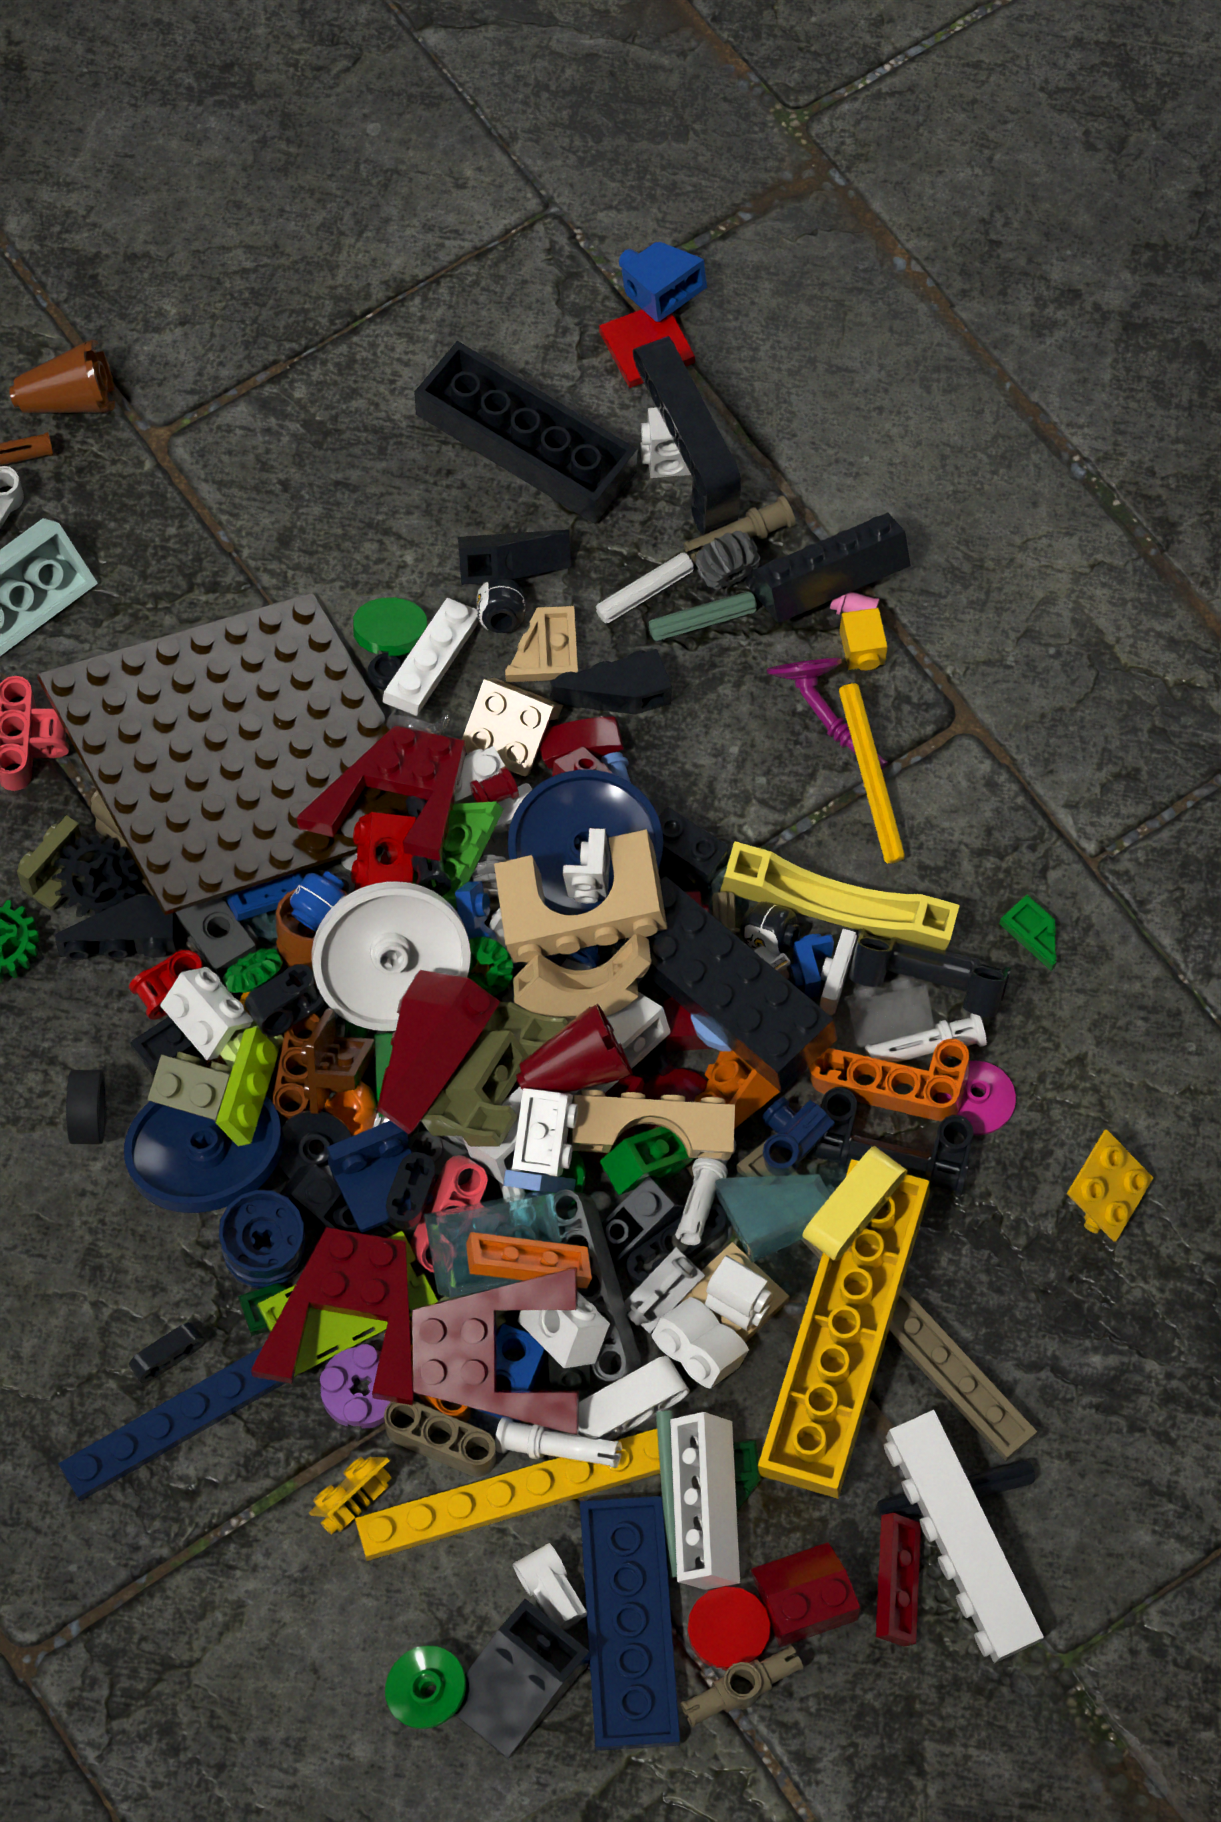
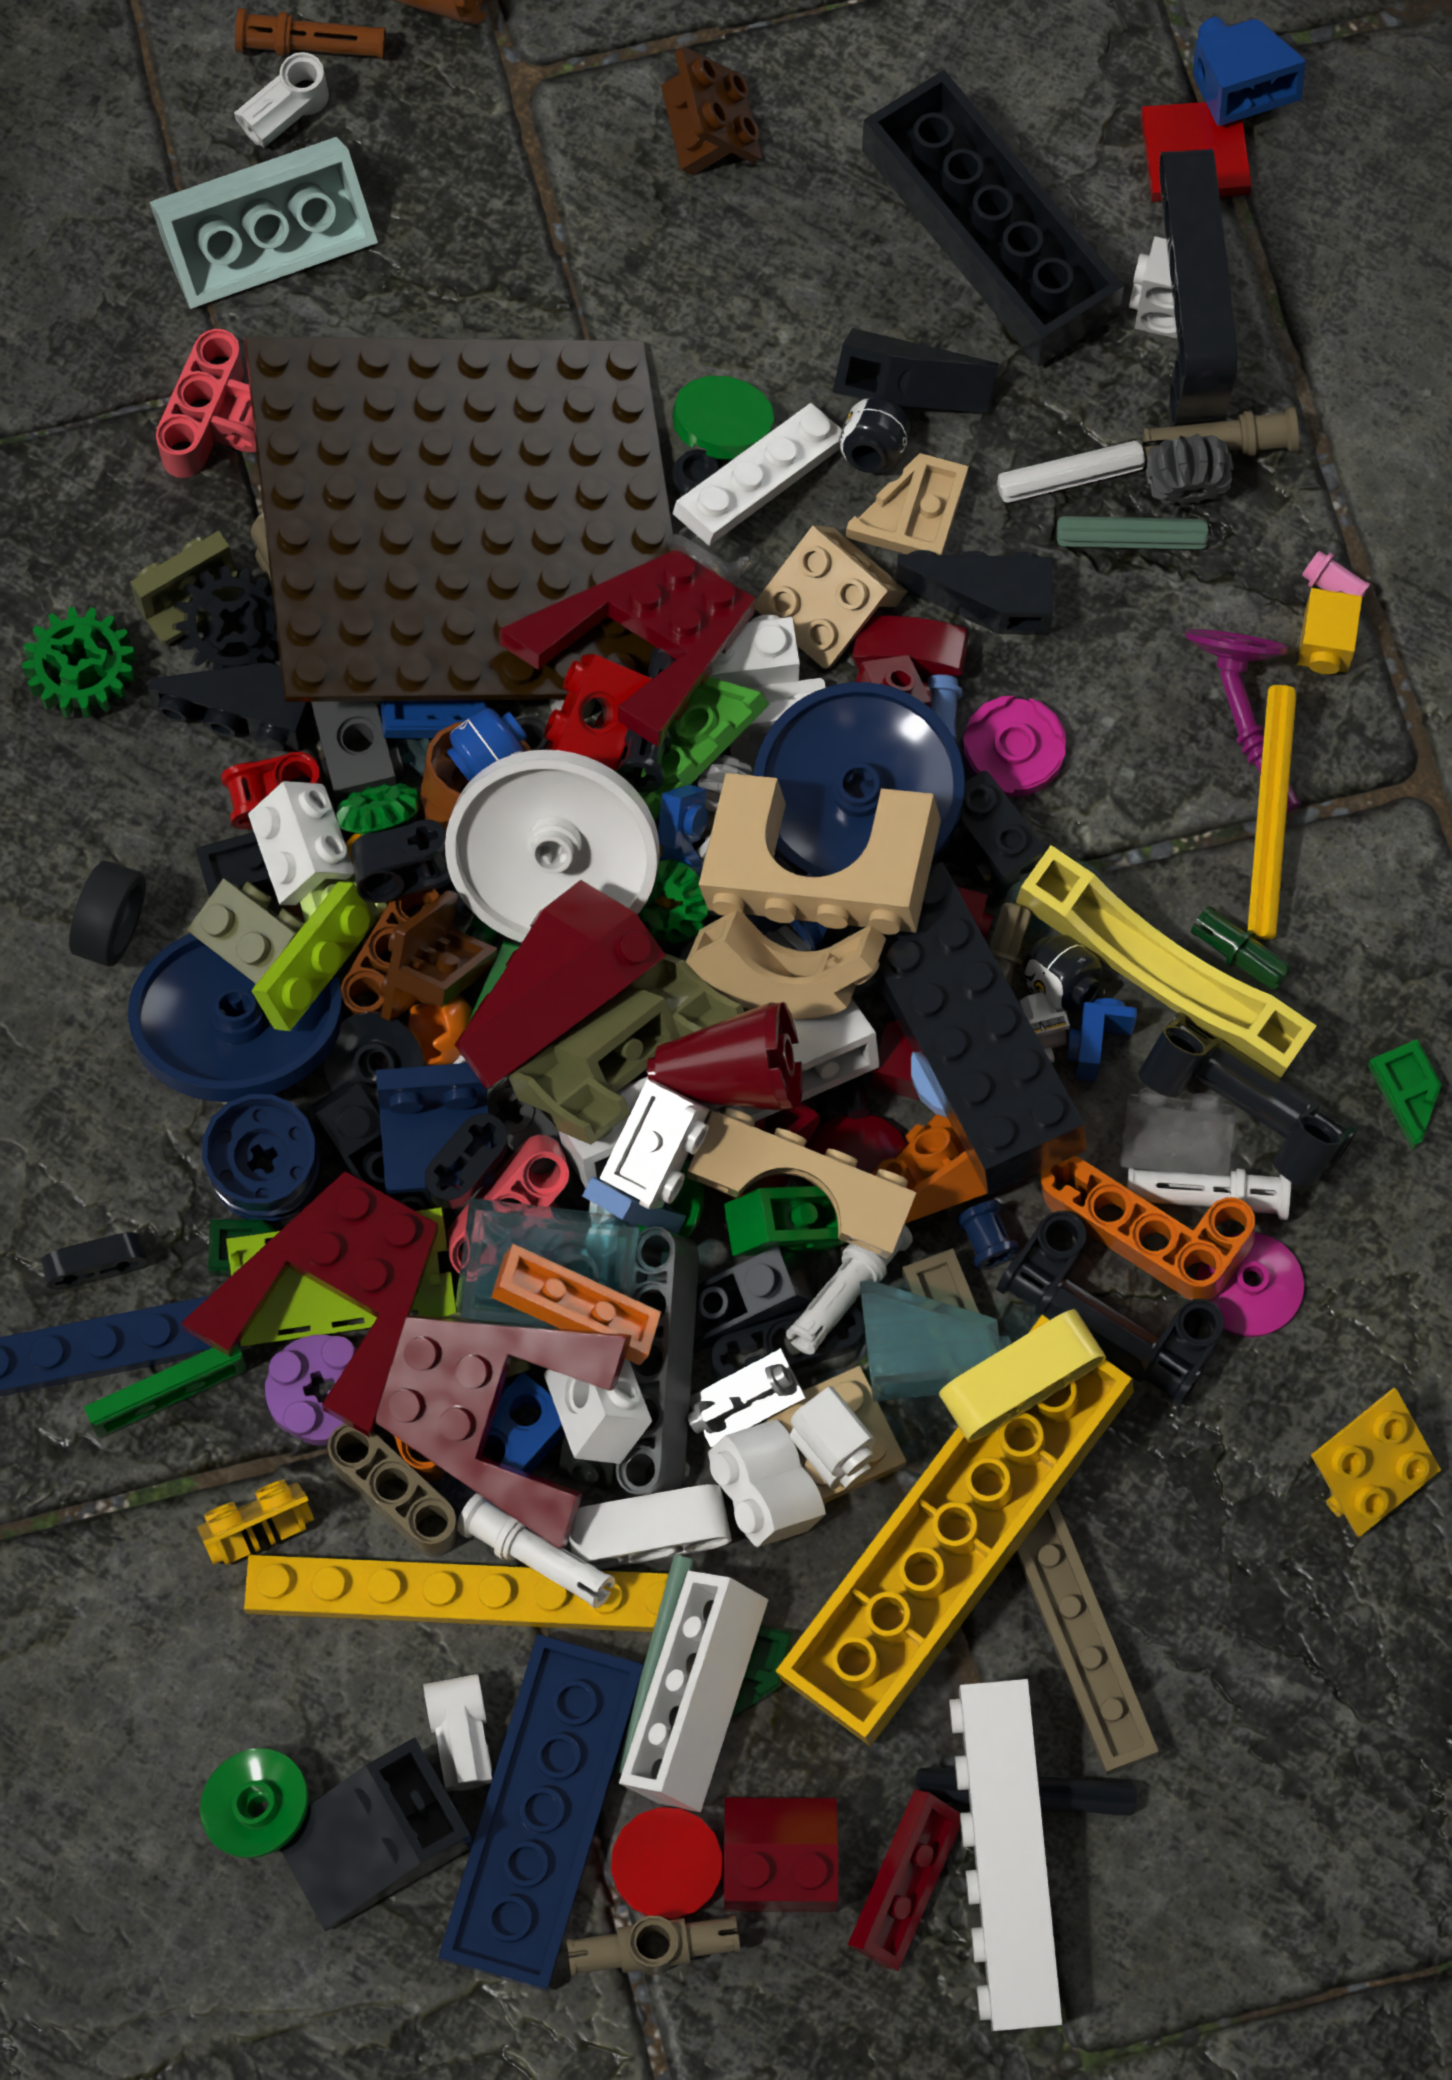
camera: 20 degrees right, 5 degrees up
dark red bush [470,766,519,803] -> none
white bracket [563,828,610,904] -> none
black slope [745,512,911,623] -> none
dark blue piece [763,1100,835,1177] -> none
white plate [820,929,857,1016] -> none
none -> green tile [83,1345,247,1438]
none -> reddish brown bracket [661,46,762,175]
none -> dark pink tile [963,696,1066,797]
none -> dark green axle [1191,906,1291,990]

